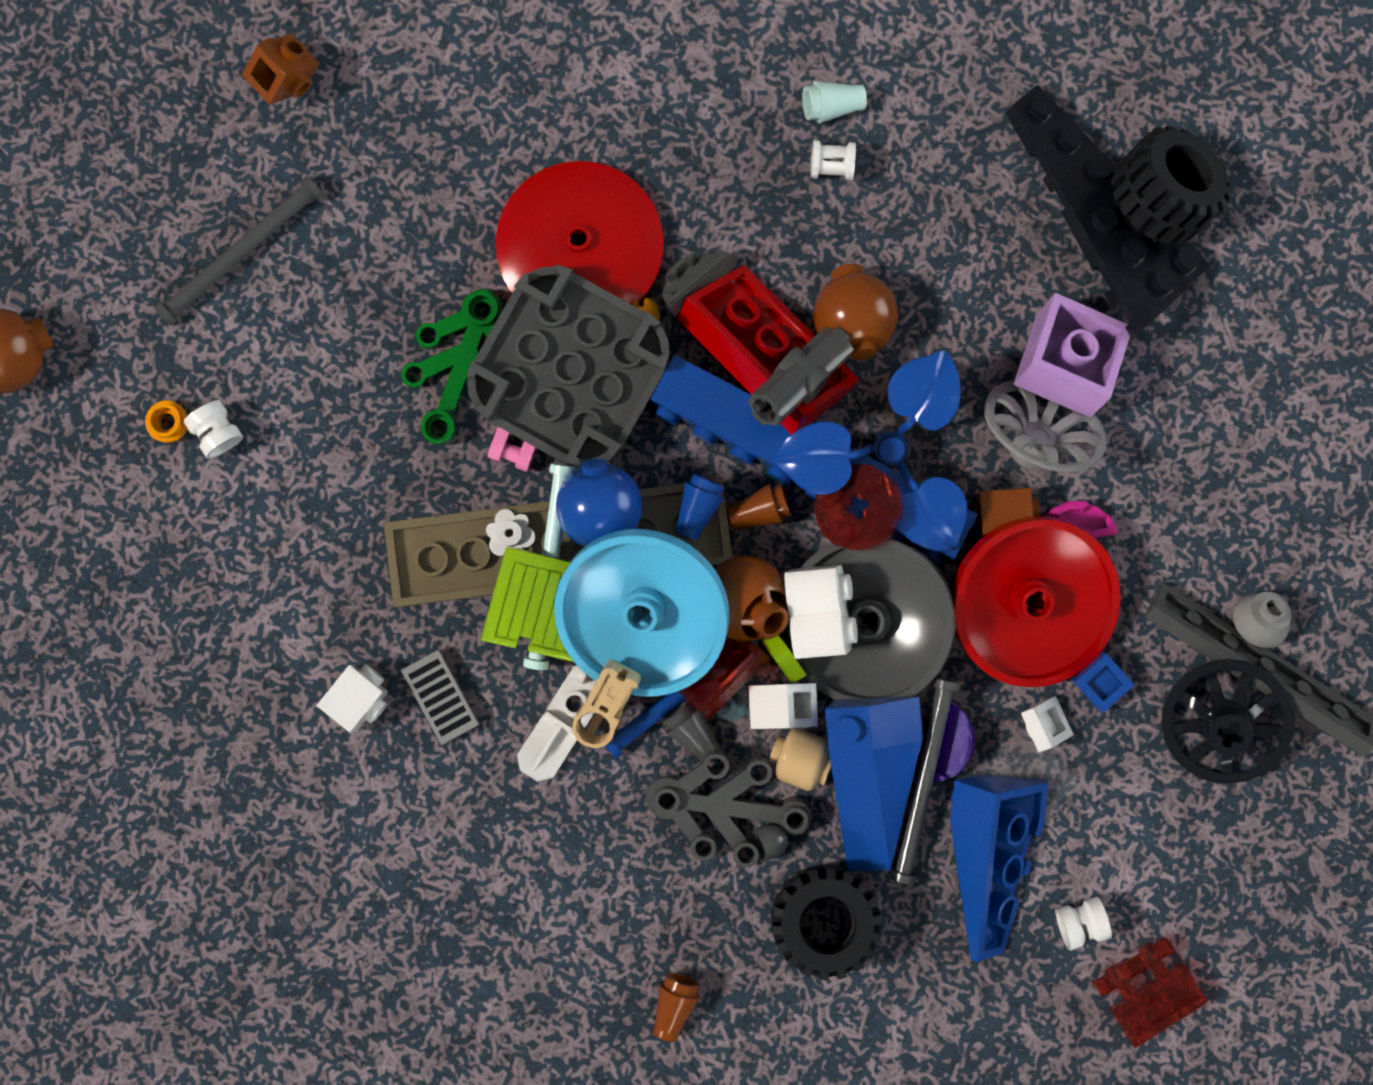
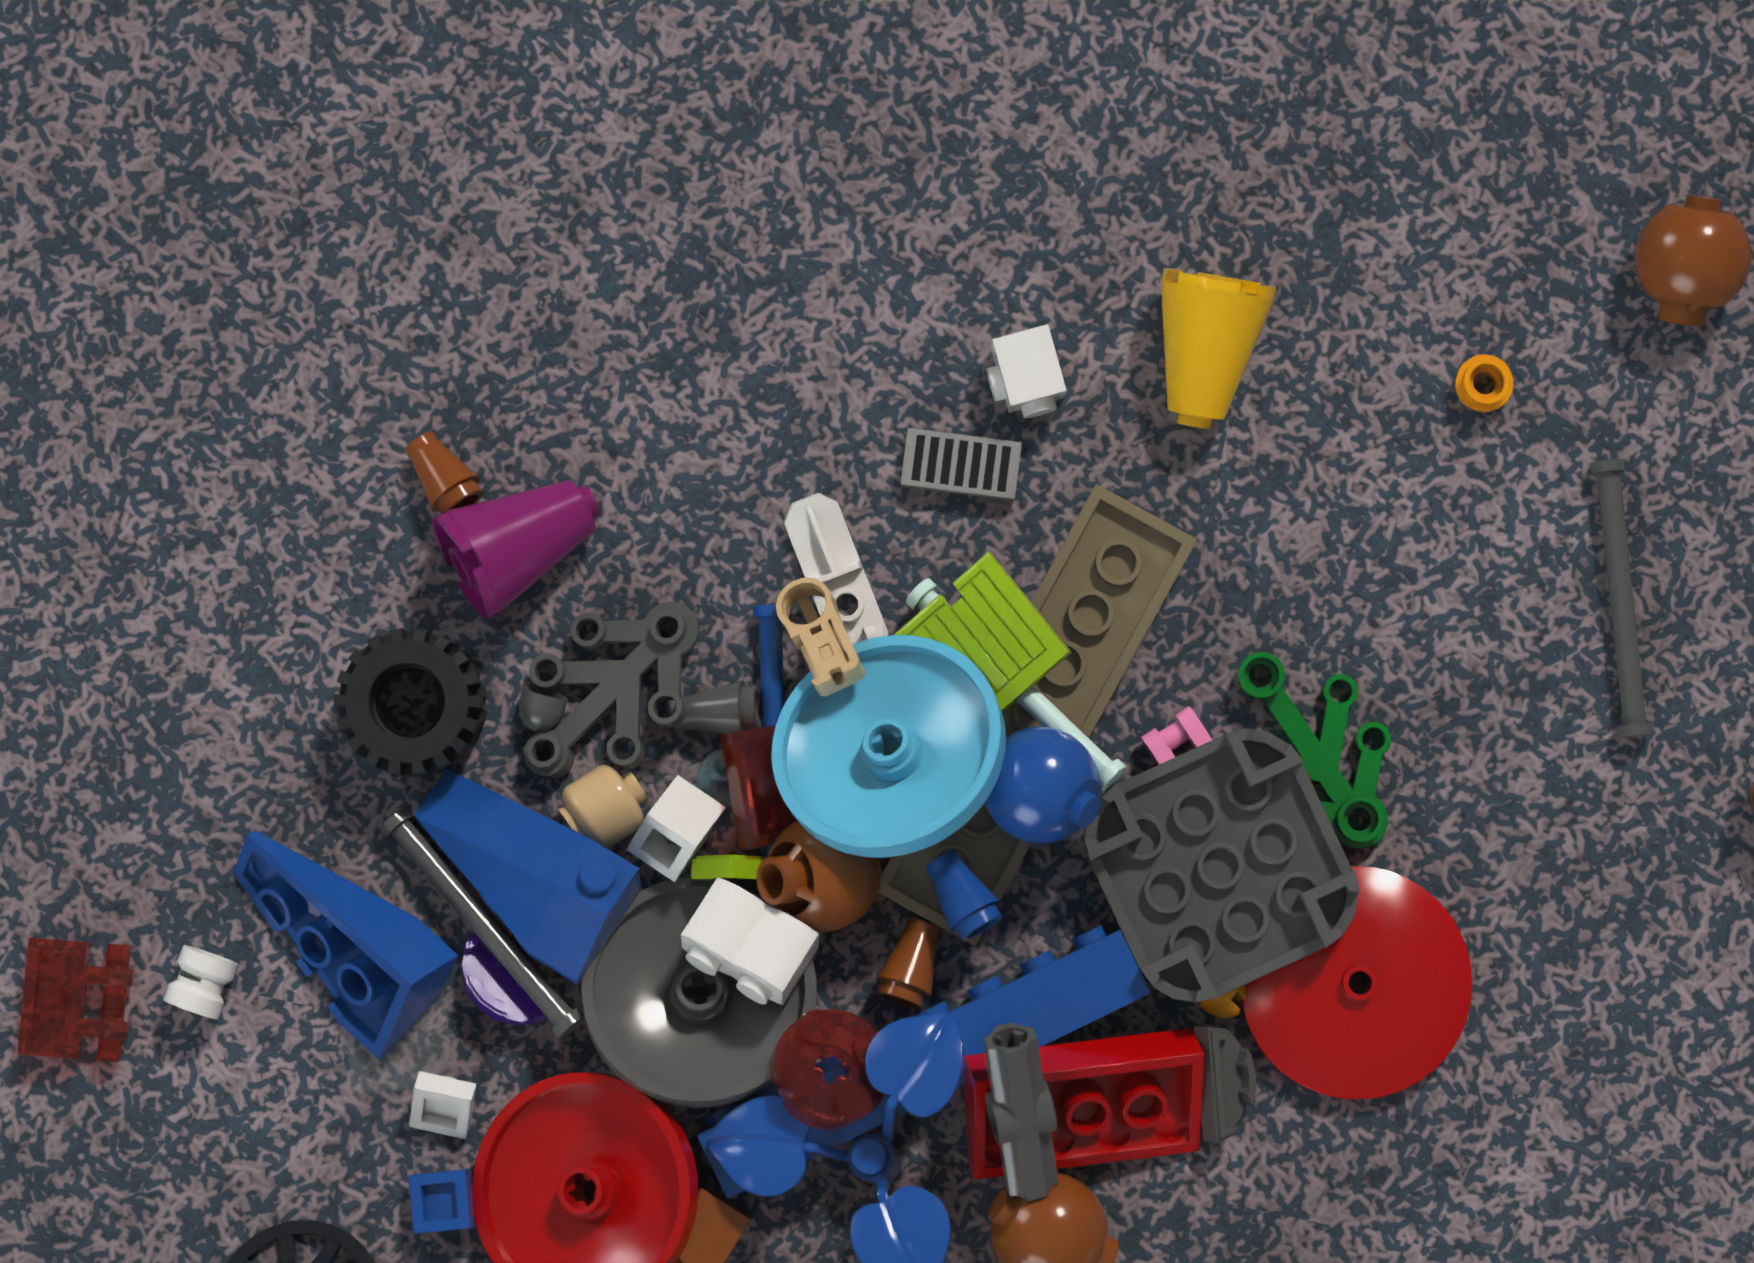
camera: 125 degrees right, 0 degrees up
white wheel [184,400,243,459] -> none
white plant [486,509,535,556] -> none
none -> magenta cone [432,480,600,619]
none -> yellow cone [1161,268,1276,429]

